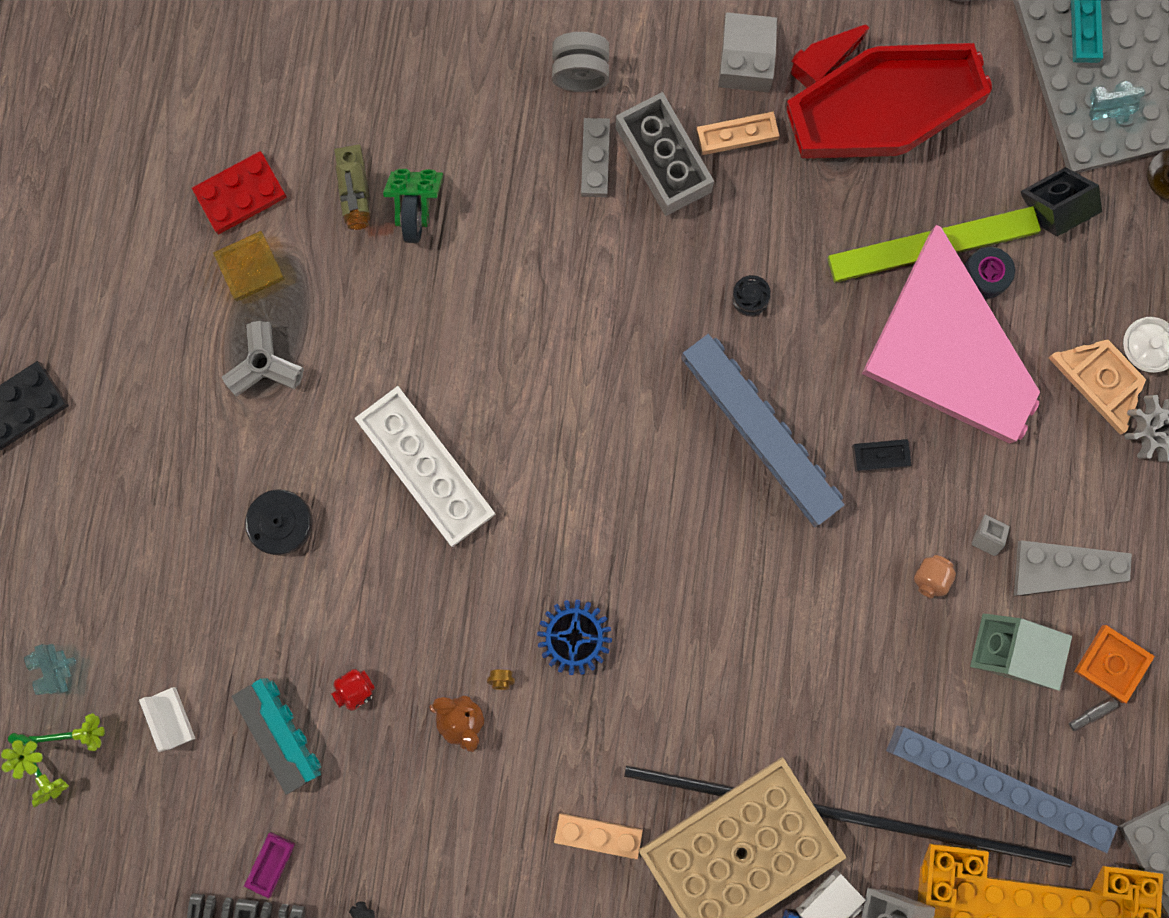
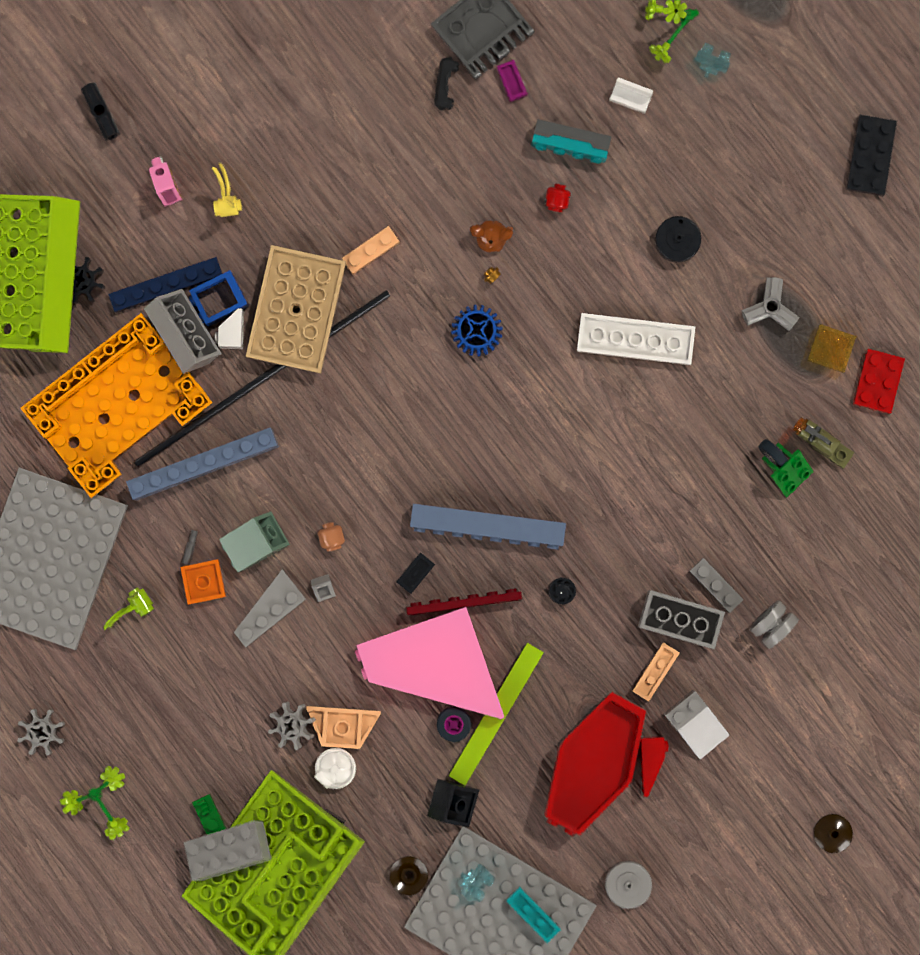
camera: 135 degrees right, 5 degrees up
none -> dark red plate [406,589,522,616]

